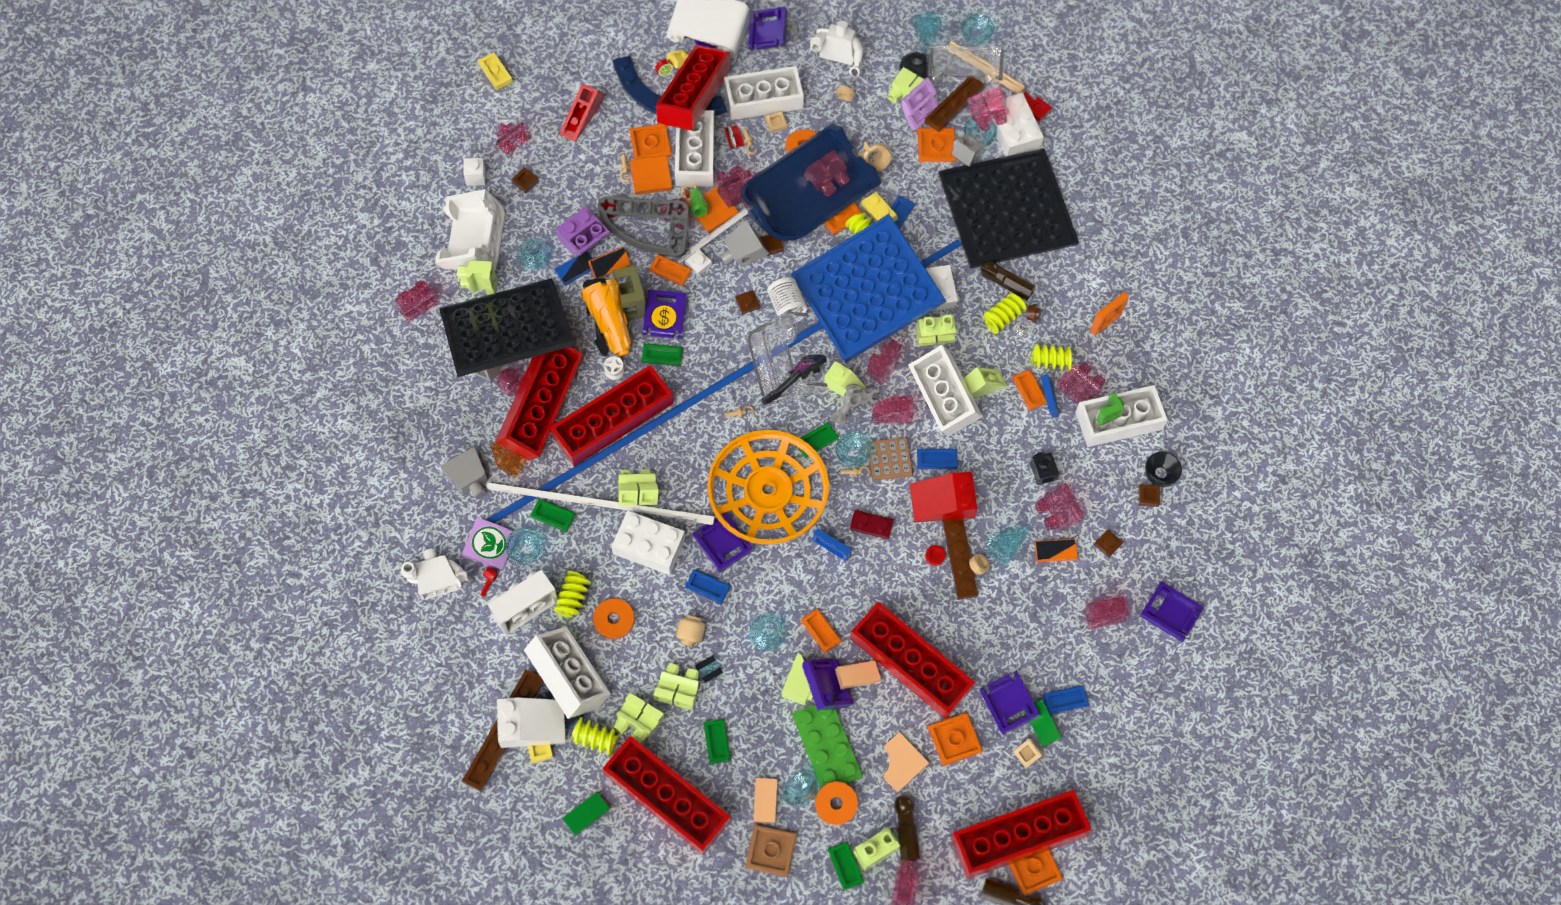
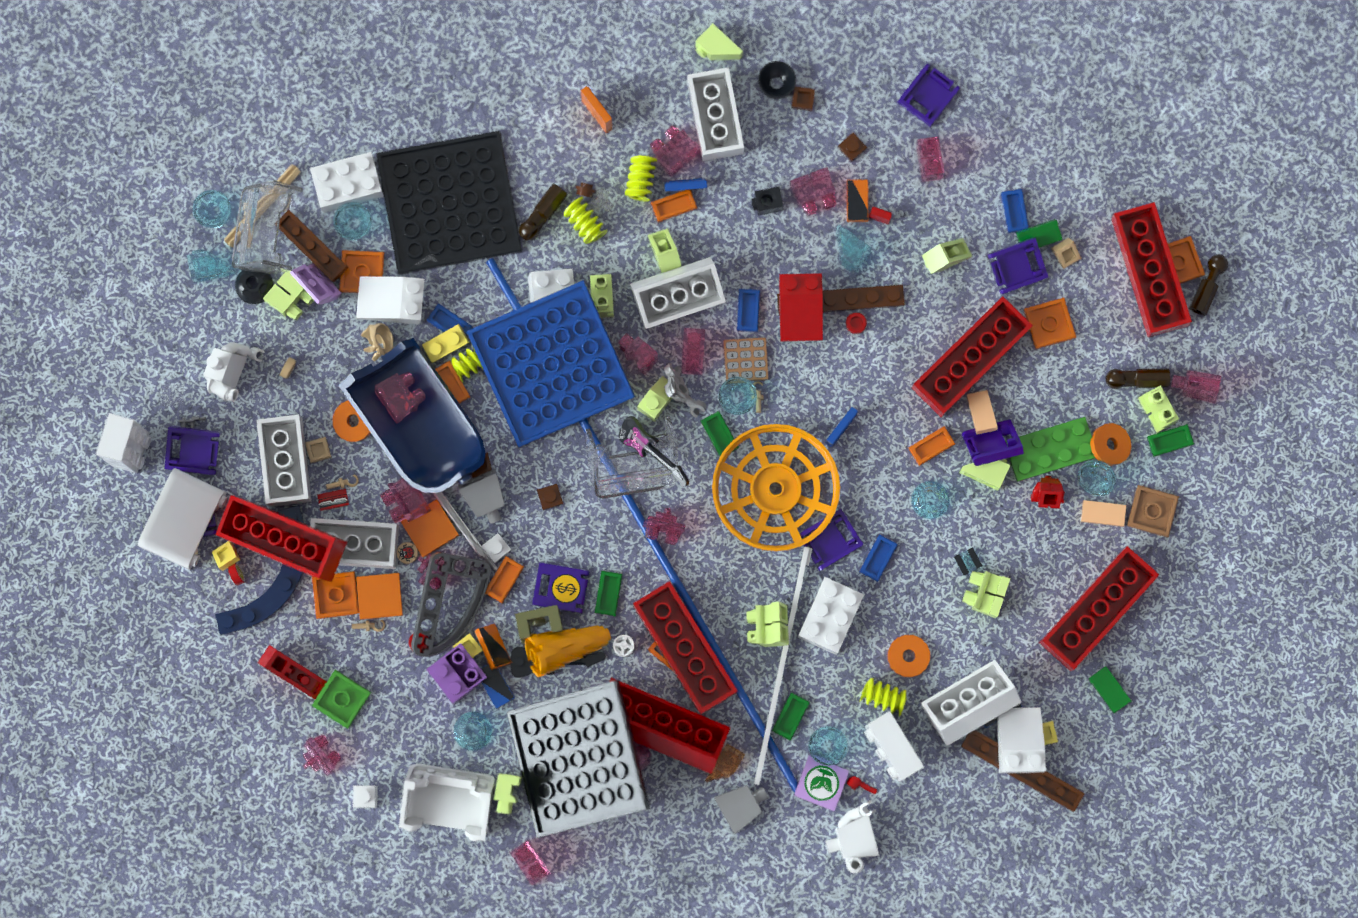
camera: 85 degrees left, 15 degrees up
light yellow plate [478,52,513,90] -> none
reddish brown plate [511,167,539,193] -> none
neon yellow piece [572,717,620,756] -> none
yellowish green hips [613,693,664,744] -> none
tan head [676,615,705,647] -> none
bright green cone [690,188,709,217] -> none
green tile [703,719,731,765] -> none
tan hand [724,405,755,418] -> none
white piece [767,277,807,322] -> none
dark red plate [849,510,894,540] -> none
light nougat tile [883,732,929,793] -> none
light grey brick [951,133,984,166] -> none
clear pink hips [967,87,1010,131] -> none
tan tile [969,553,989,575] -> none
red plate [1023,92,1052,122] -> none
bright green bracket [1096,393,1124,426] -> none
none -> bright green tile [312,670,371,729]
none -> white slope [356,277,424,325]
none -> light yellow plate [453,633,483,658]
none -> clear pink hips [643,507,686,545]
none -> yellowish green slope [695,24,743,60]
none -> red tile [869,207,892,224]
none -> yellowish green slope [922,238,972,274]
none -> red piece [1031,475,1065,509]

